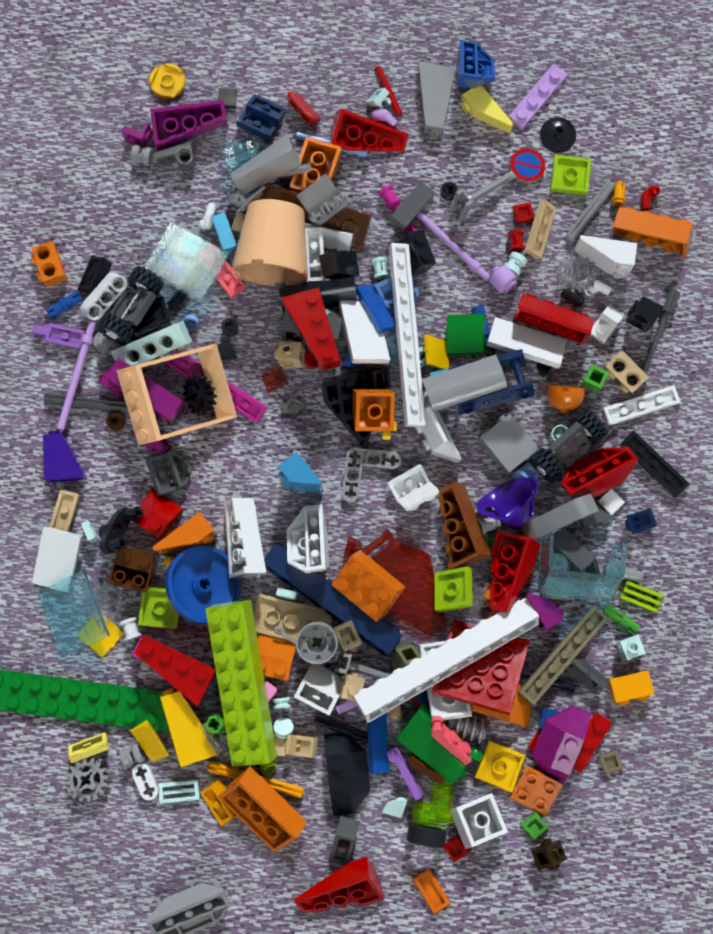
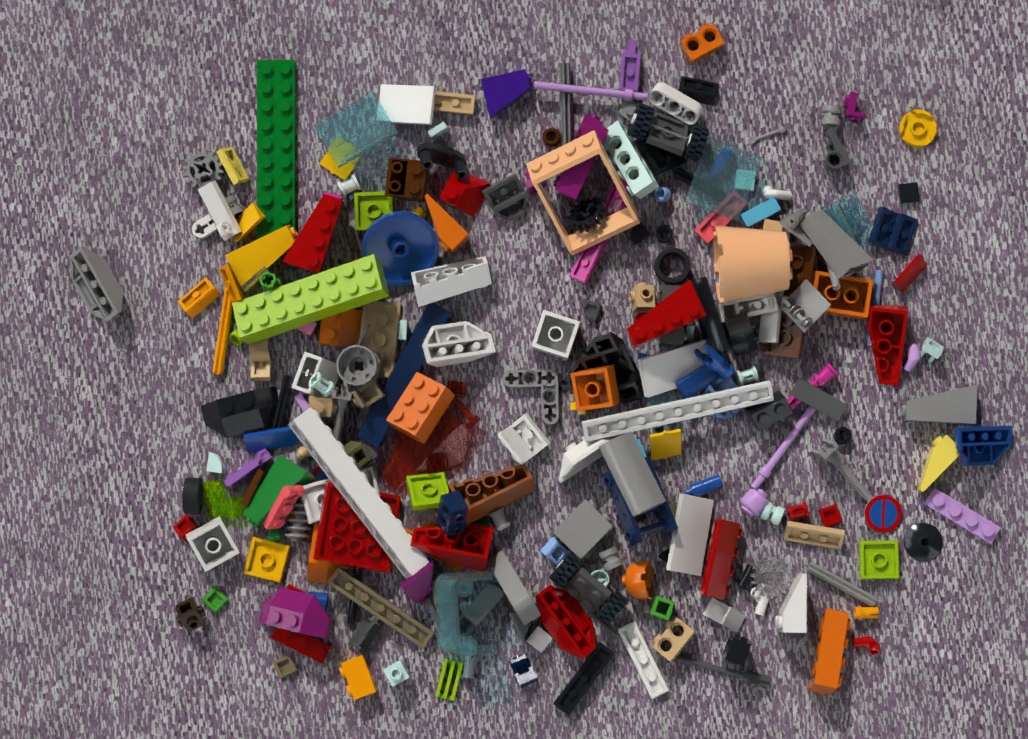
camera: 85 degrees right, 5 degrees up
blue pin [45,290,83,320] -> none
magenta wedge [150,99,228,151] -> none
light aqua tile [158,779,200,804] -> none
orange slope [218,766,307,853] -> none
clear red slope [261,367,289,393] -> none
light aqua bush [272,697,291,709] -> none
light aqua tile [273,718,293,739] -> none
dark azure slope [278,452,323,493] -> none
red wedge [294,857,385,913] -> none
dark grey slope [329,816,360,865] -> none
red bar [374,66,403,116] -> none
orange tile [412,868,451,914] -> none
green slope [446,314,486,355] -> none
dark purple piece [477,476,539,528] -> none
orange hinge [509,766,563,816] -> none
bright green axle [602,604,640,635] -> none
none -> white hinge [198,180,242,241]
none -> light orange slope [219,263,245,303]
none -> light aqua bush [308,372,334,397]
none -> dark blue brick [437,490,468,536]
none -> white brick [531,310,580,360]
none -> light grey wheel [598,546,624,571]
none -> black tyre [654,248,691,285]
none -> blue piece [695,344,735,381]
none -> light grey hinge [748,126,786,144]

